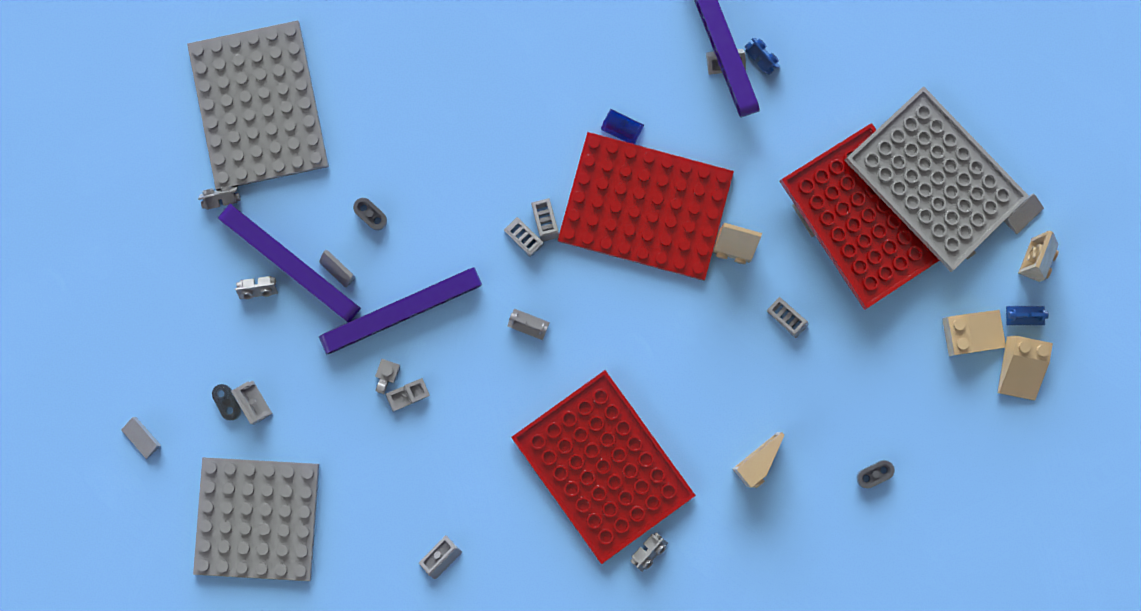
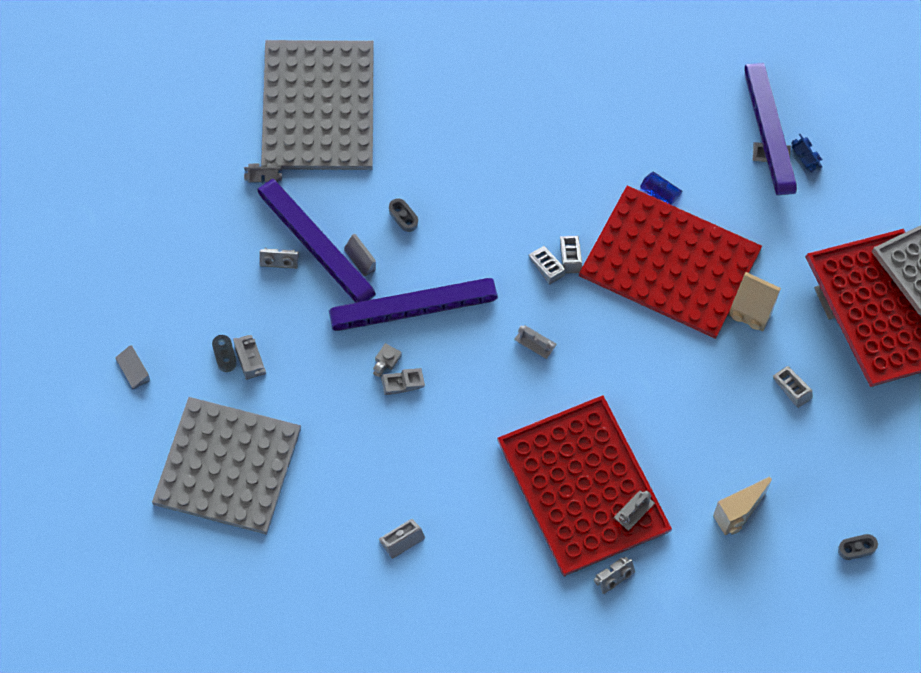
camera: 10 degrees right, 20 degrees down
none -> light grey hinge [614,491,655,531]

